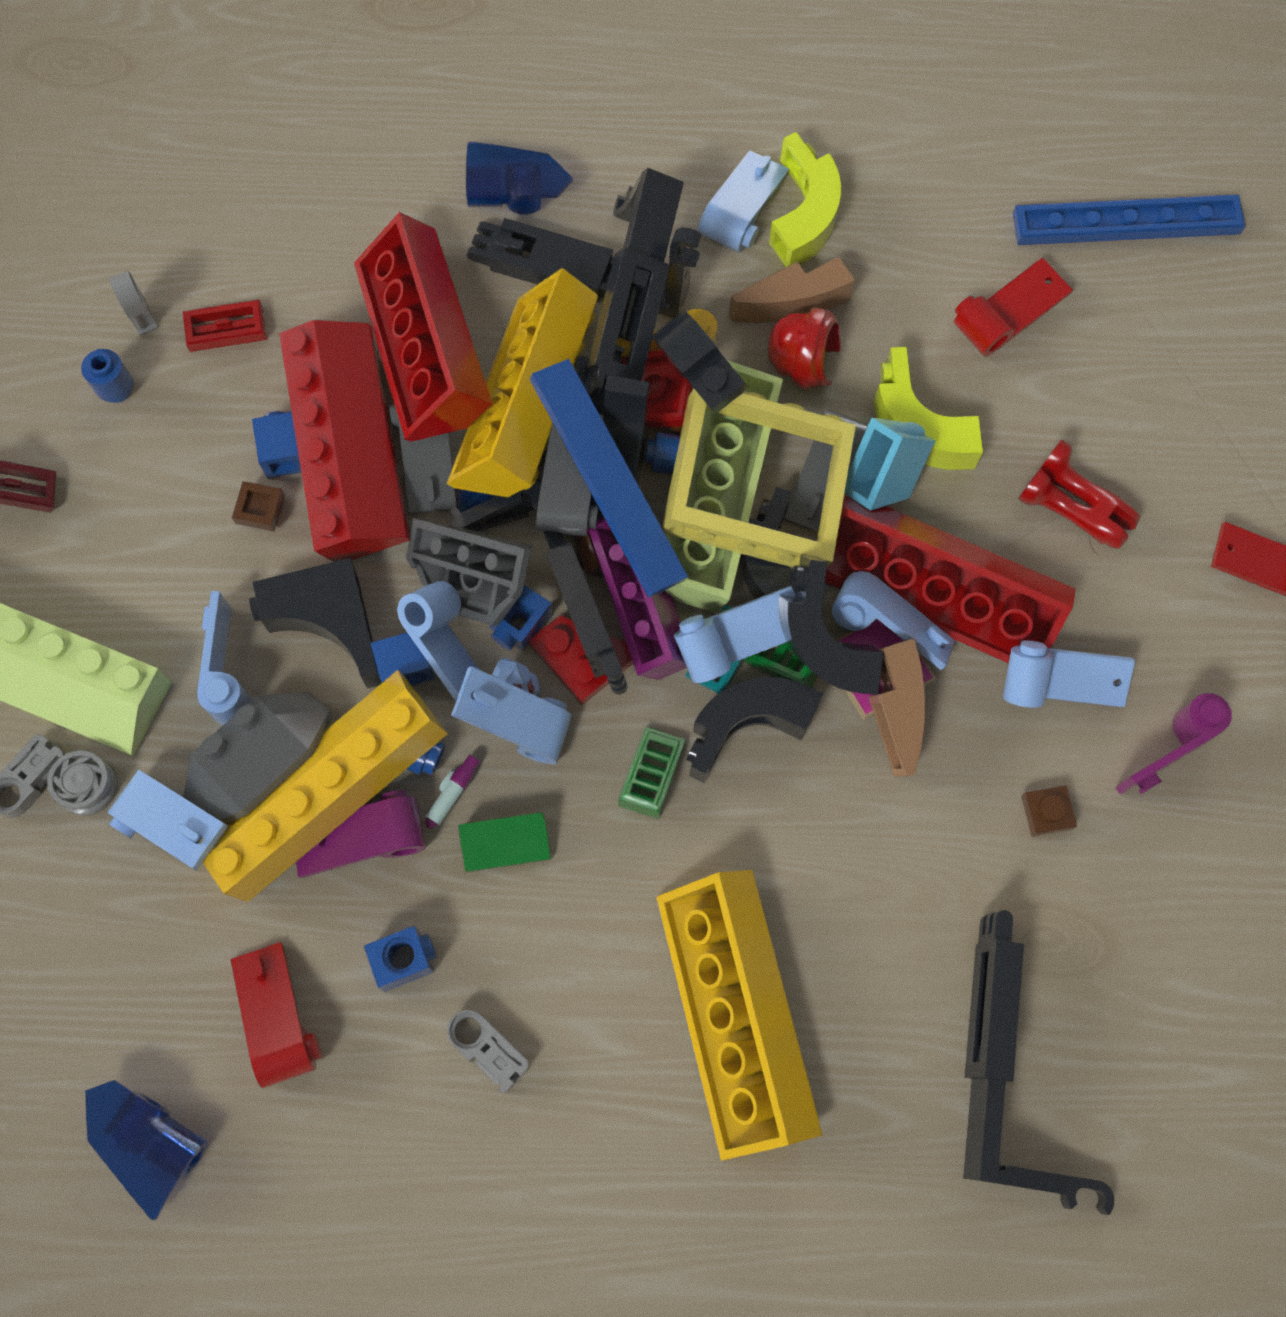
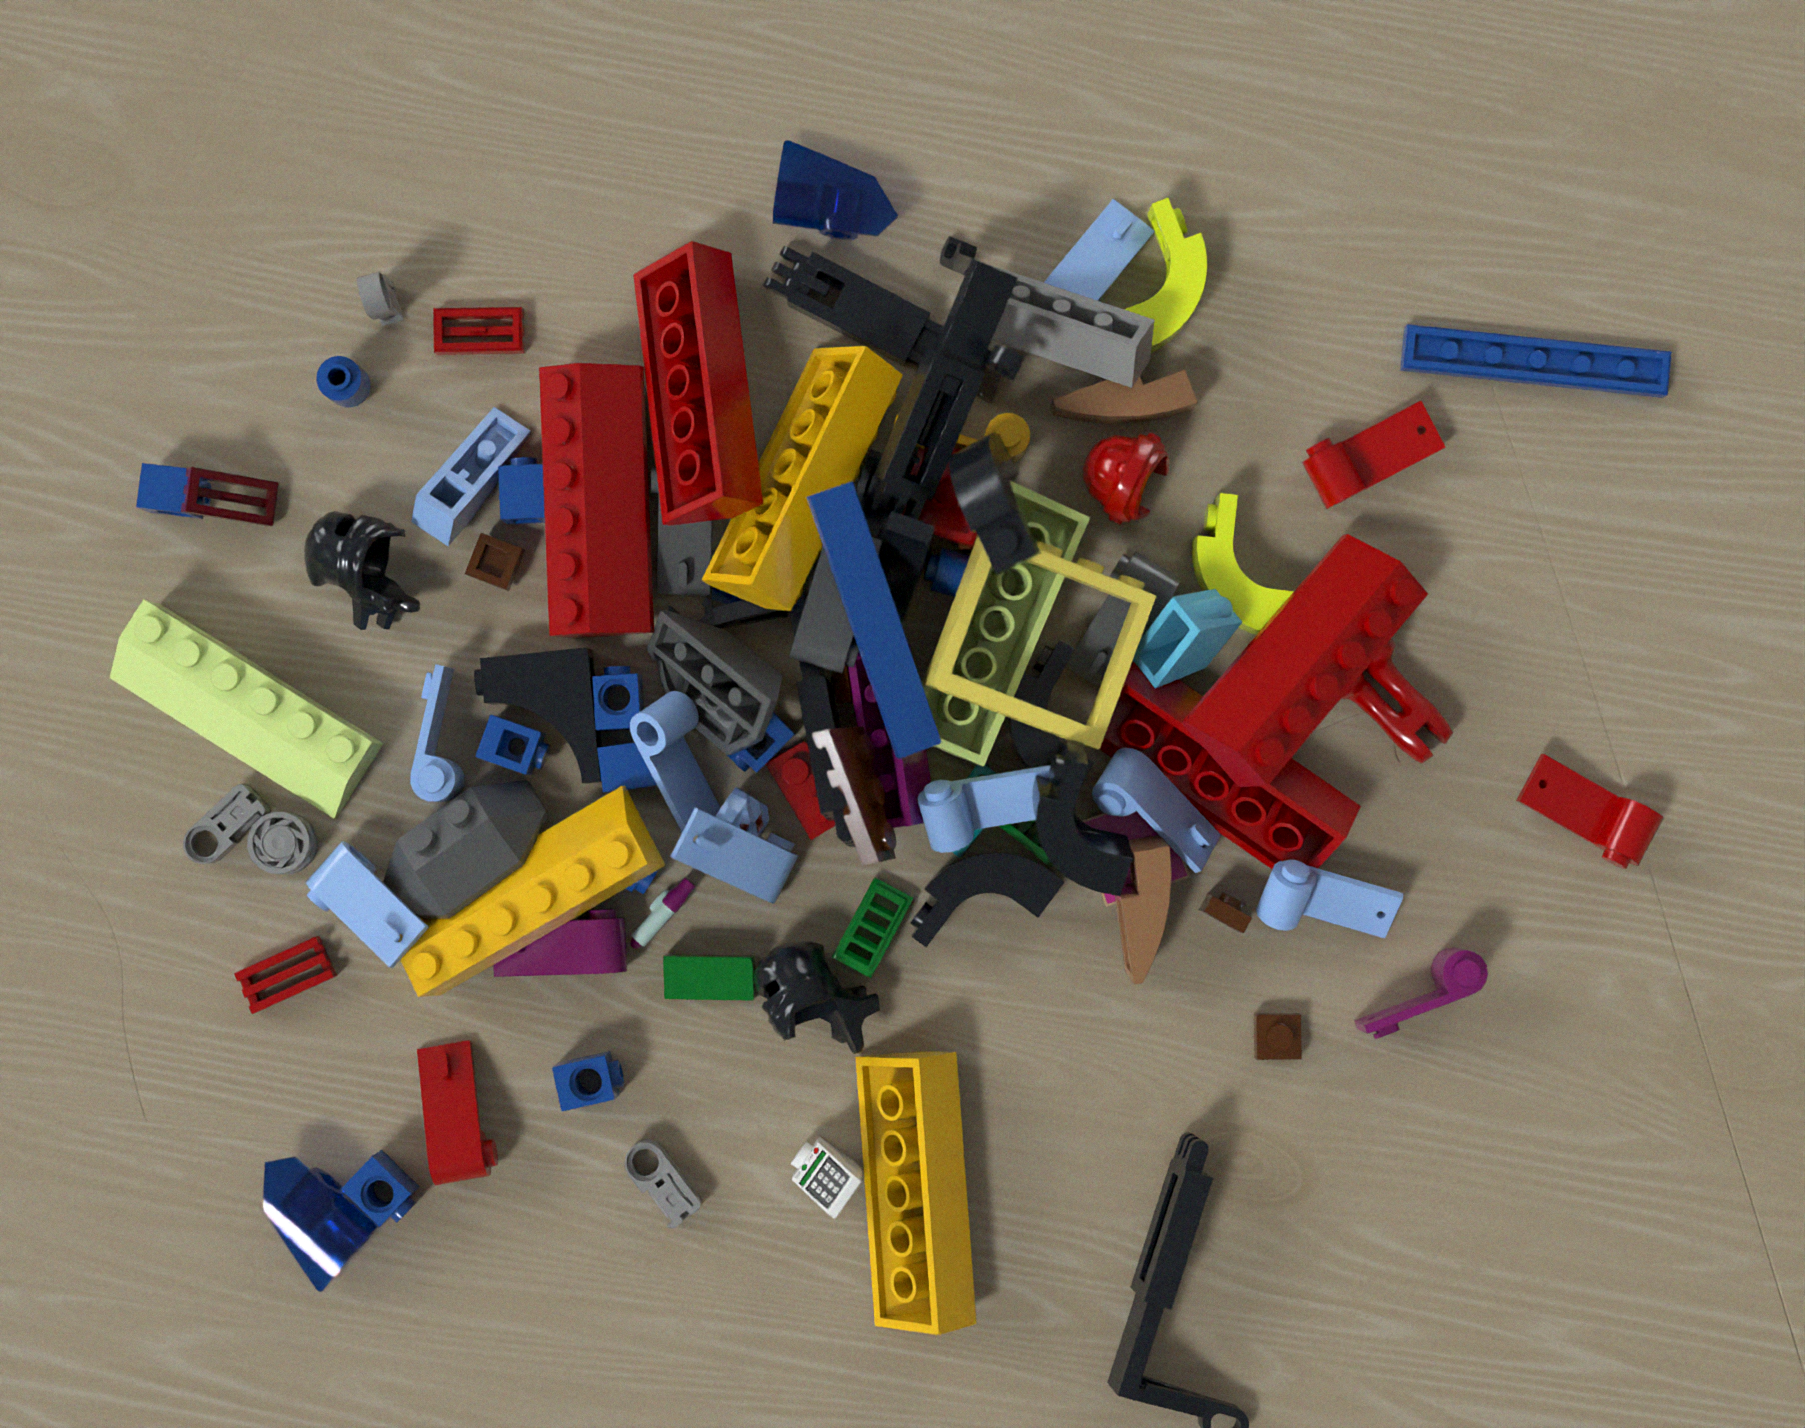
camera: 10 degrees right, 15 degrees up
none -> red tile [234,936,337,1014]
none -> black piece [304,511,420,630]
none -> blue brick [341,1150,420,1227]
none -> light blue slope [411,407,531,546]
none -> blue brick [475,714,550,775]
none -> blue brick [592,666,644,732]
none -> black piece [754,941,880,1054]
none -> white slope [791,1136,863,1219]
none -> reddish brown wing [812,726,896,866]
none -> light grey brick [990,265,1154,388]
none -> red slope [1181,534,1428,787]
none -> reddish brown plate [1199,892,1252,934]

